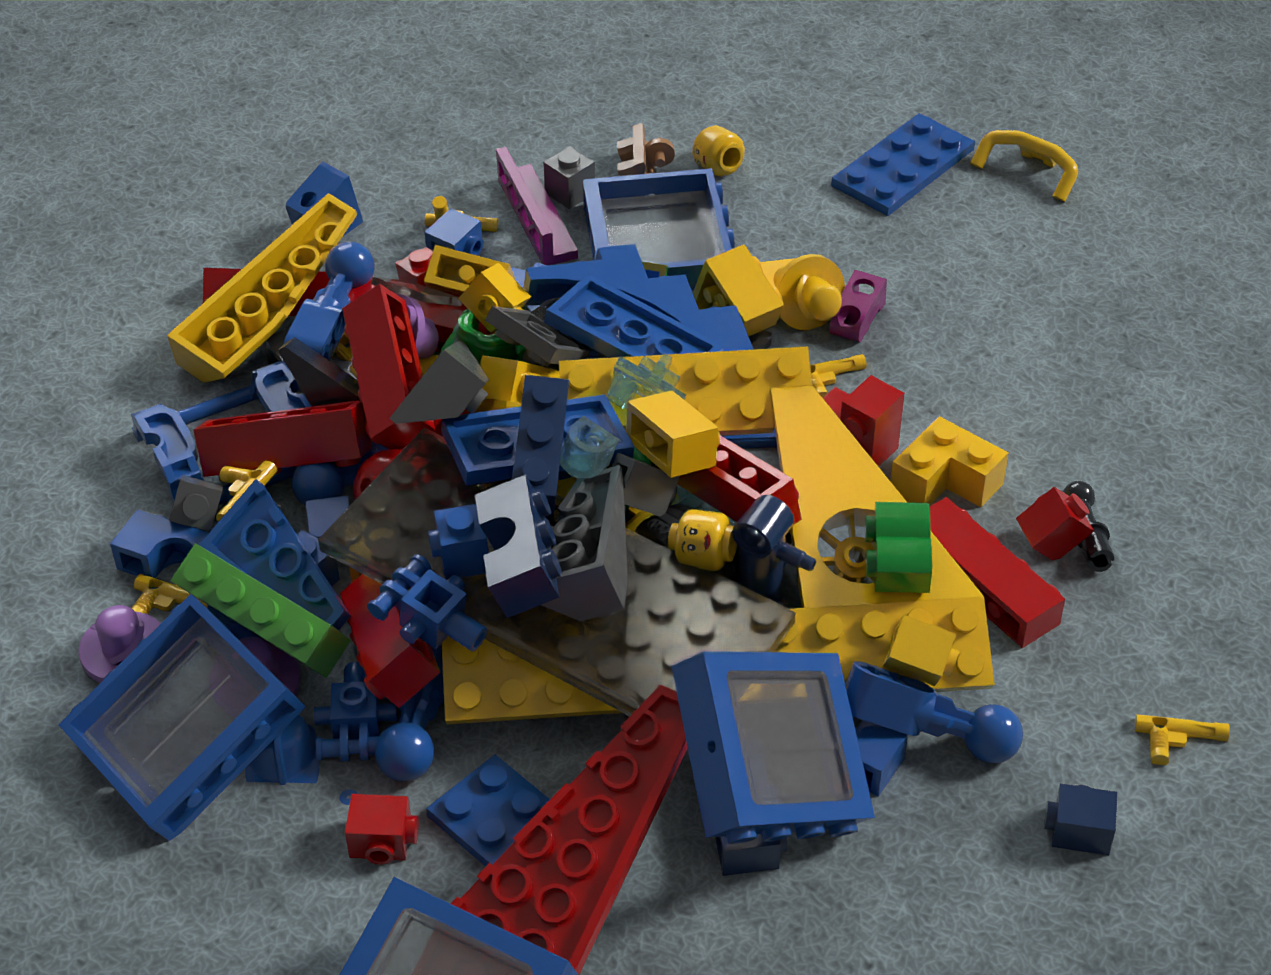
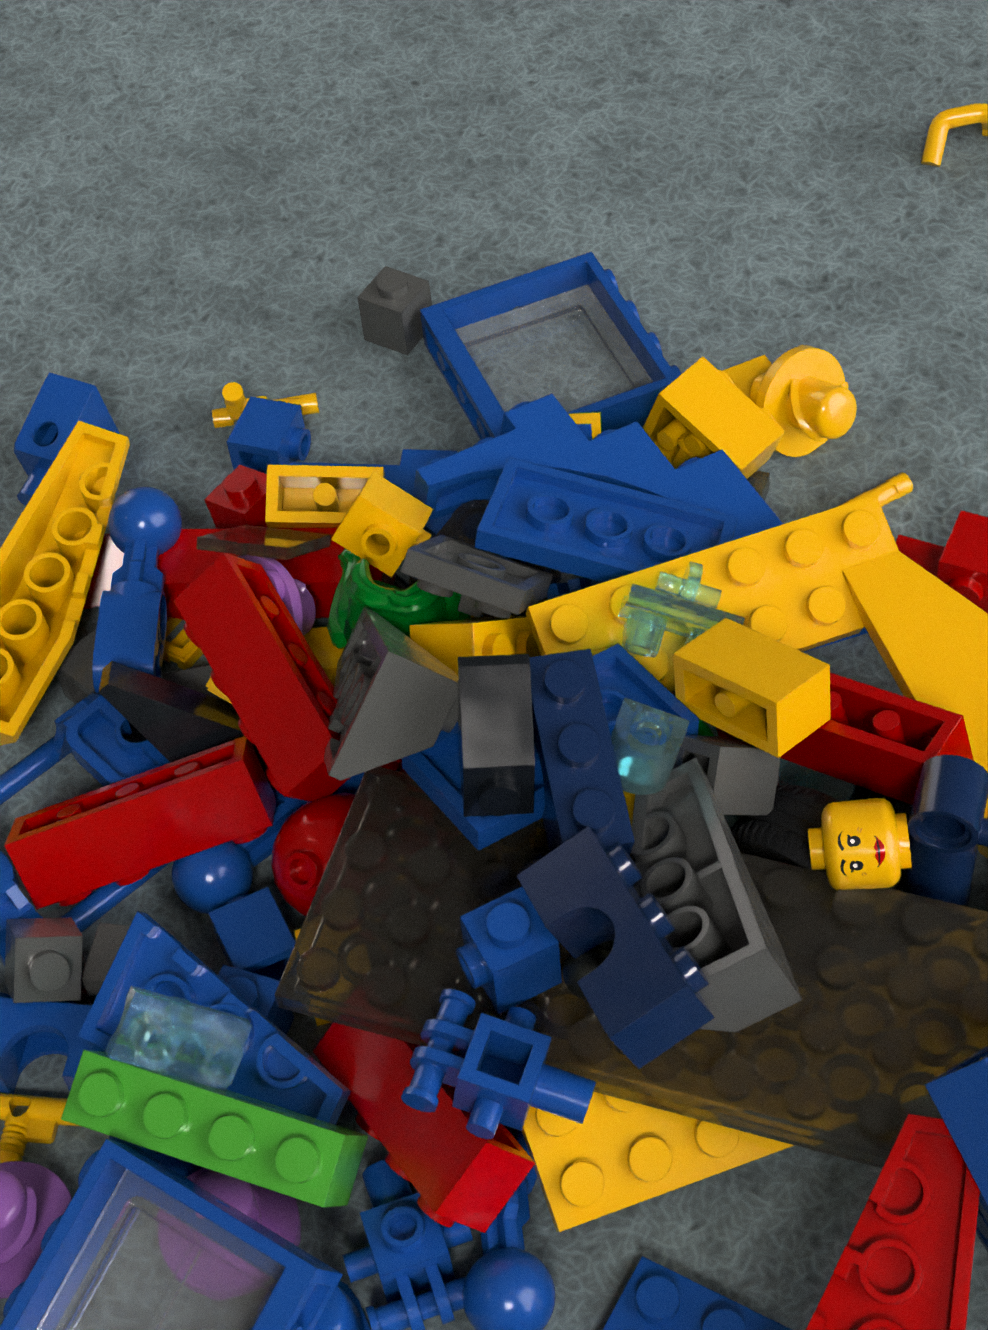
camera: 10 degrees left, 5 degrees up
yellow hose [216,461,277,522] -> none
fence [496,147,578,265] -> none
medium nougat hips [617,123,675,176] -> none
yellow head [692,125,745,177] -> none
magenta leg [830,270,887,343] -> none
blue plate [831,113,975,216] -> none
none -> clear light blue hips [105,985,252,1090]
none -> black slope [458,654,535,817]

